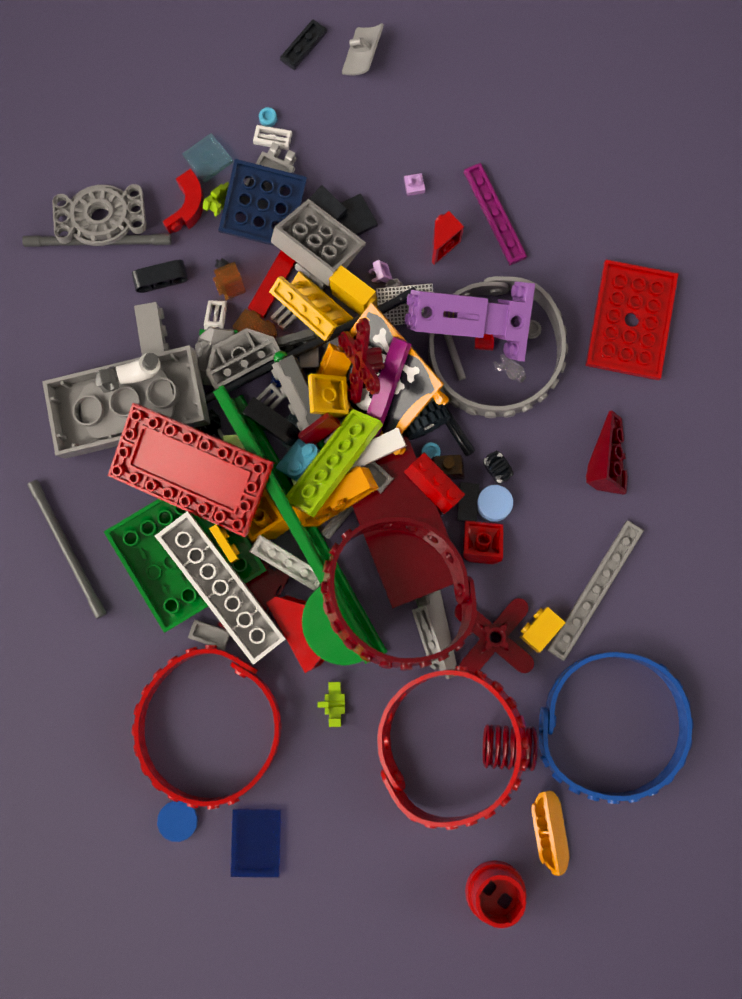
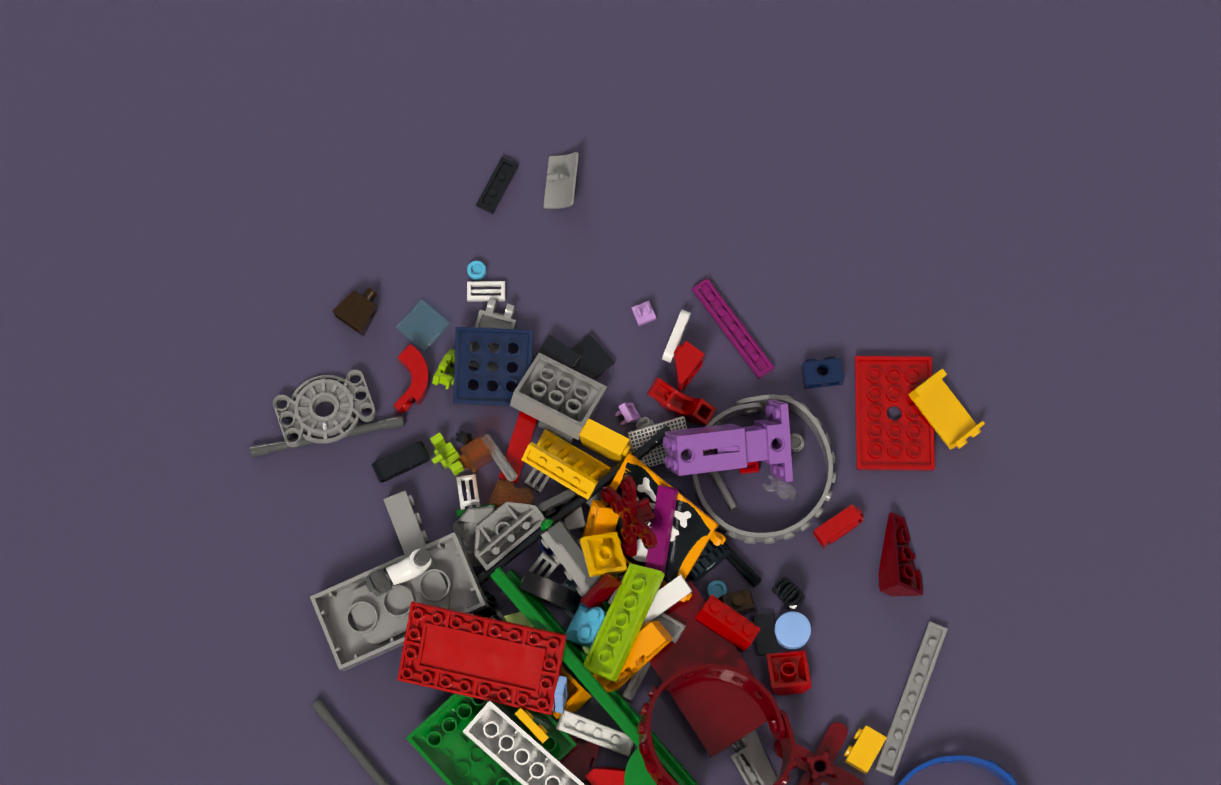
camera: 10 degrees left, 5 degrees down
none -> dark brown torso [332,288,378,336]
none -> lime piece [430,432,464,476]
none -> light grey axle [481,434,518,482]
none -> light blue tile [554,676,568,713]
none -> red arch [647,378,716,425]
none -> white beam [662,310,691,363]
none -> dark blue brick [801,356,844,389]
none -> red window [813,504,864,549]
none -> yellow panel [908,368,985,450]

